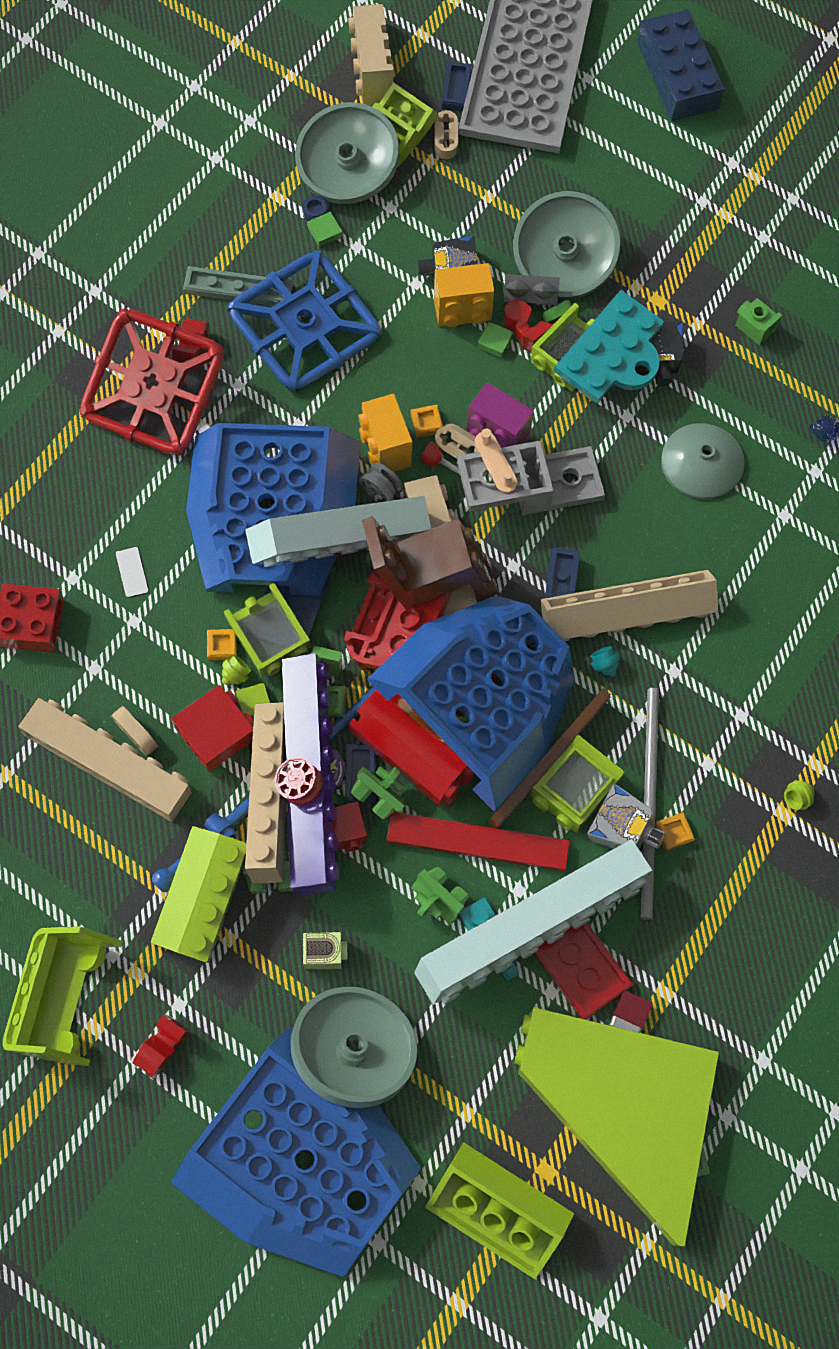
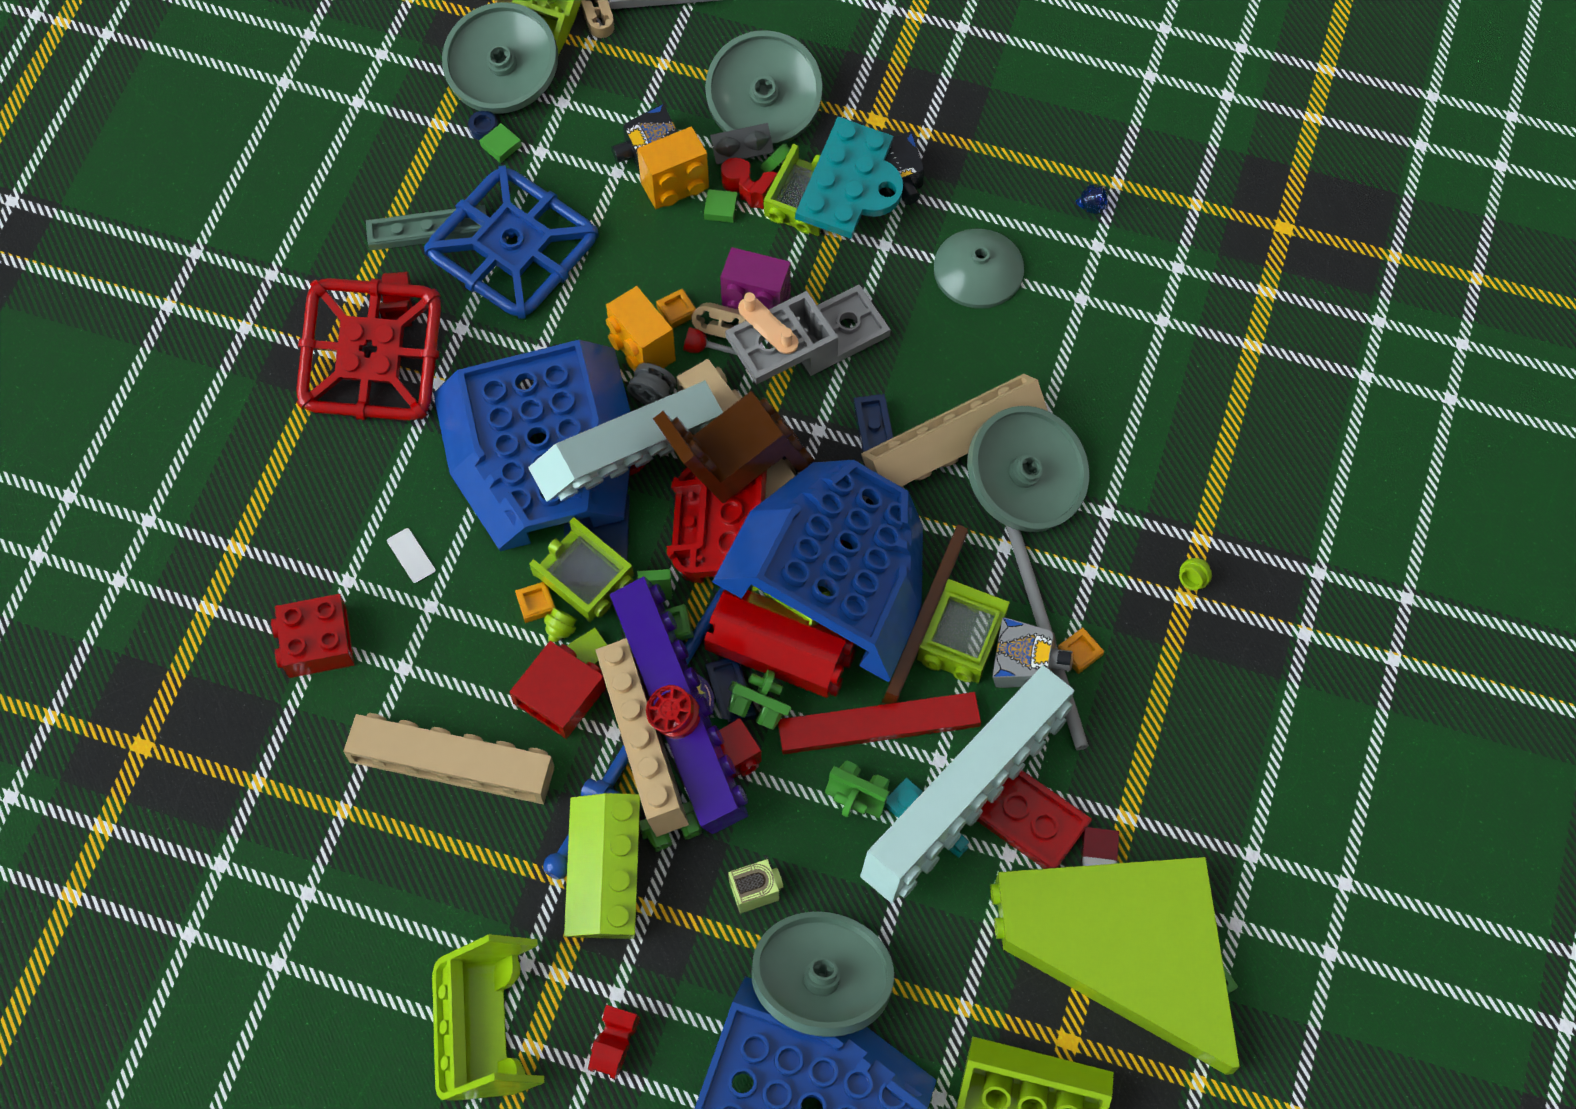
camera: 15 degrees left, 5 degrees down
tan beam [111,706,158,756] -> none
teal plate [591,646,620,677] -> none
bright green brick [735,298,782,345] -> none
none -> sand green dish [967,406,1089,532]

